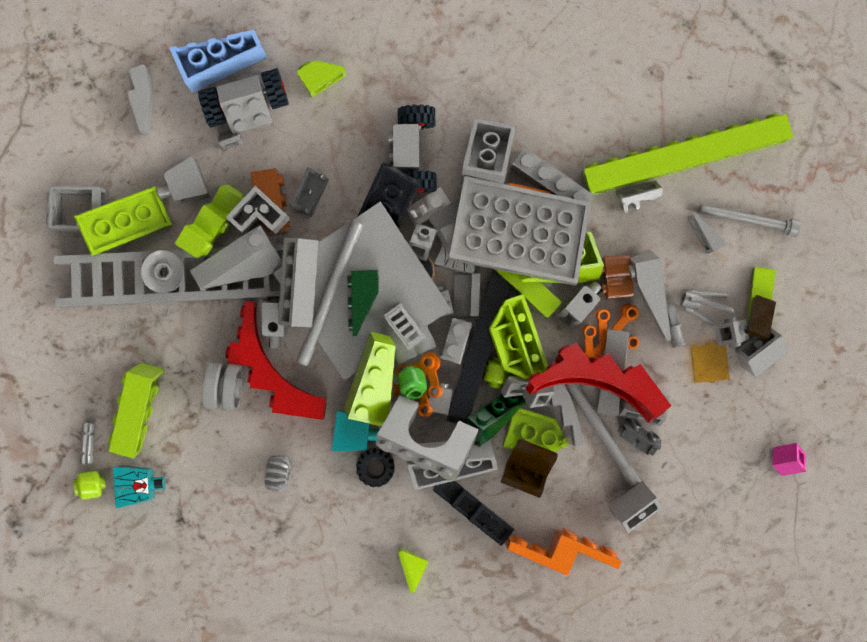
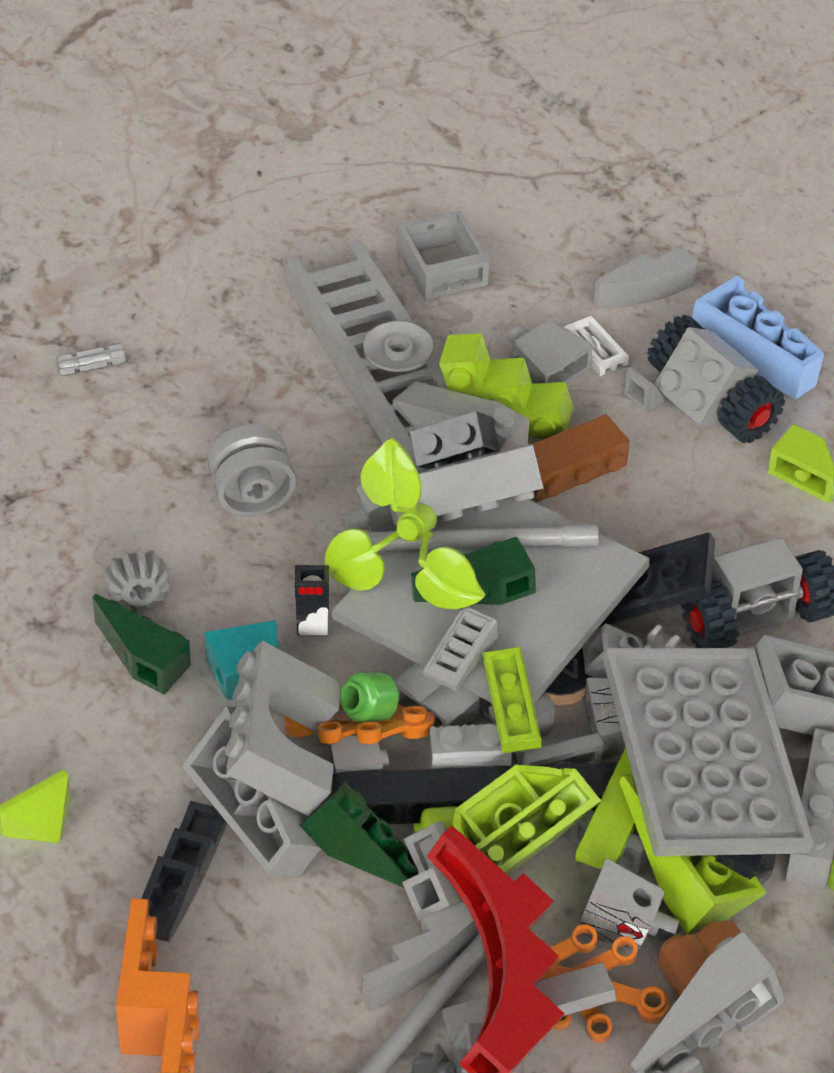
camera: 70 degrees right, 40 degrees down
lime head [73,470,106,500] -> none
lime tile [74,186,172,257] -> none
lime wedge [108,362,165,459] -> none
teal torso [113,466,165,508] -> none
red arch [225,301,328,420] -> none
light grey brick [226,186,290,234] -> none
dark grey hinge [290,167,329,217] -> none
lime wedge [344,331,395,426] -> none
black tyre [356,448,395,488] -> none
dark brown bracket [500,439,558,498] -> none
lime tile [503,408,570,452] -> none
none -> dark green slope [92,594,191,695]
none -> black leg [294,565,329,636]
none -> lime plant [325,437,485,609]
none -> brick [409,411,500,470]
none -> lime tile [482,646,542,754]
none -> white tile [563,315,629,376]

